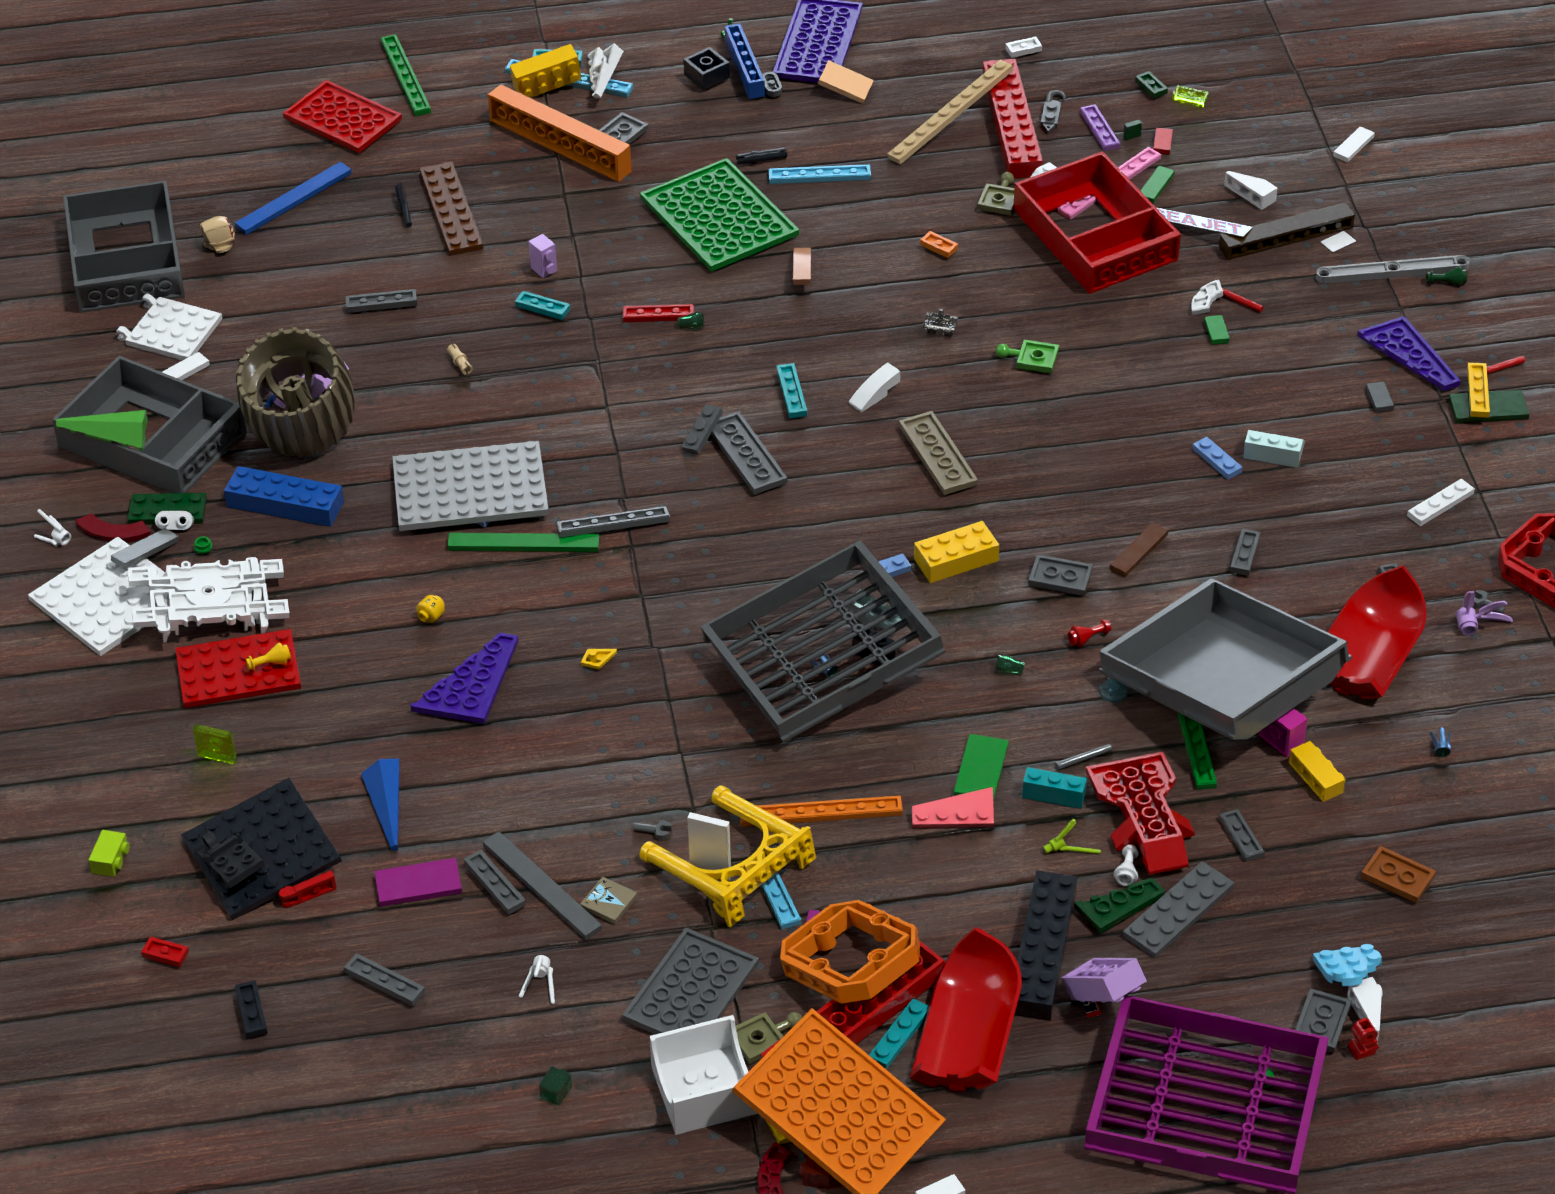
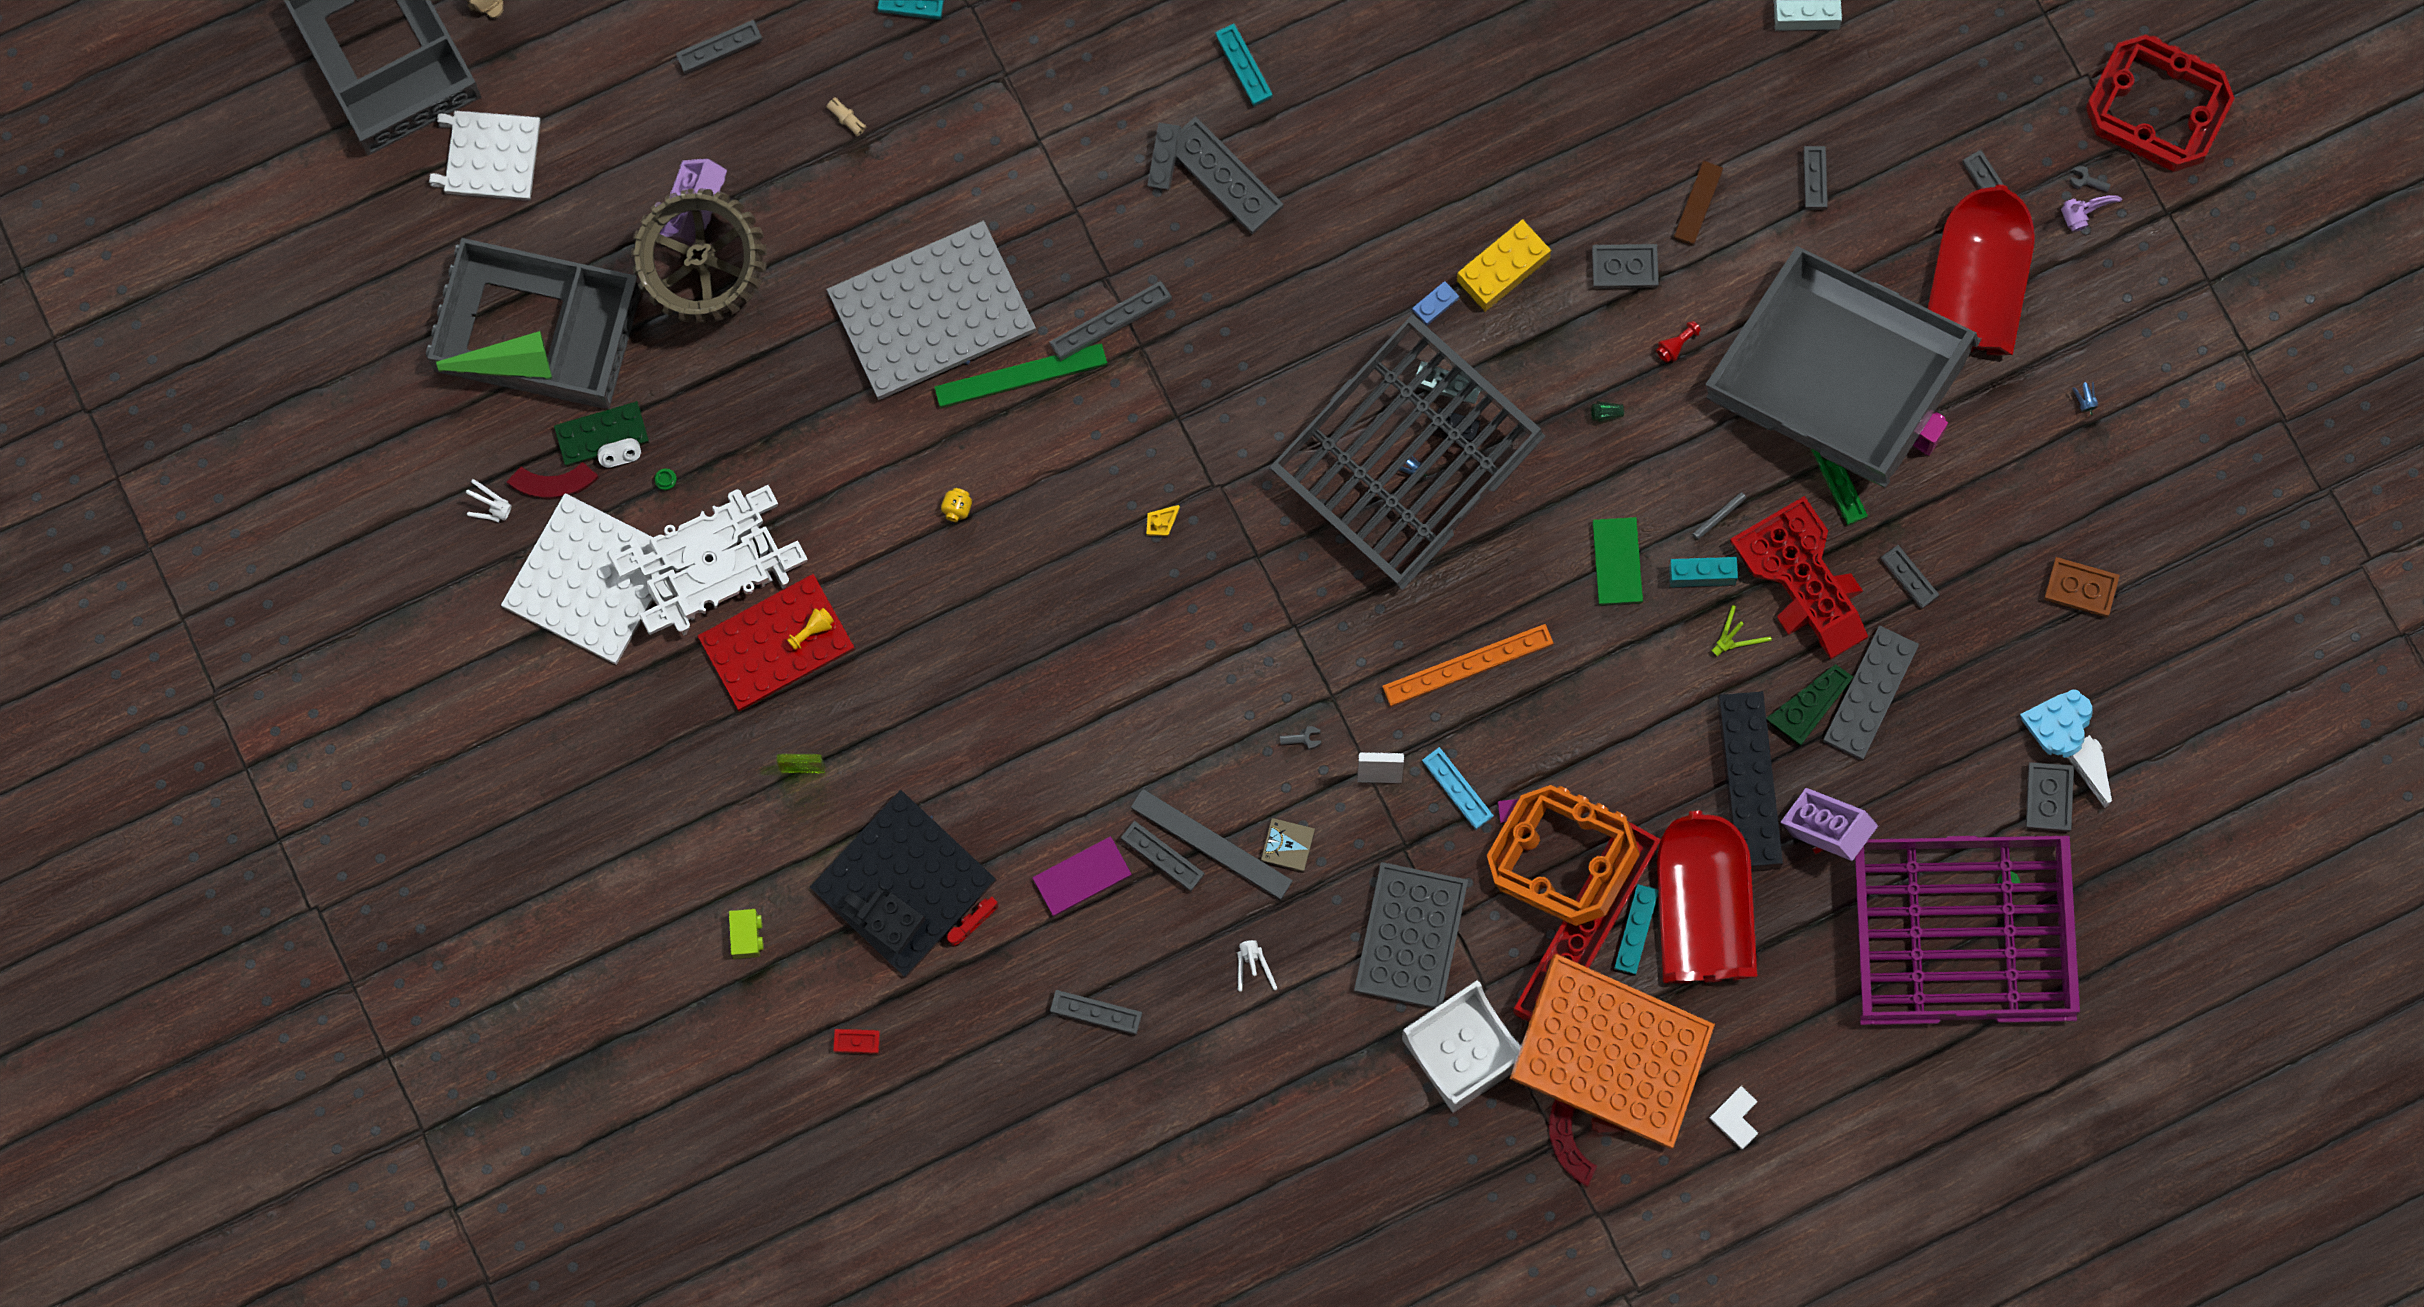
camera: 15 degrees left, 30 degrees up
tile [111,528,179,569] -> none
white tile [162,352,210,380] -> none
blue brick [224,466,344,527] -> none
black plate [235,980,268,1038] -> none
blue wedge [362,758,400,851] -> none
dark purple wing [411,633,519,724] -> none
clear green brick [539,1066,572,1106] -> none
yellow arch [639,785,816,927] -> none
olive plate [736,1012,803,1064] -> none
white slope [849,363,900,413] -> none
dark tan plate [899,411,978,495] -> none
coral wing [912,787,994,828] -> none
clear light blue piece [1100,677,1127,702] -> none
white piece [1113,845,1139,886] -> none
medium blue plate [1192,437,1243,480] -> none
yellow brick [1289,741,1345,802] -> none
red leg [1347,1018,1379,1060] -> none
white plate [1407,479,1475,526] -> none

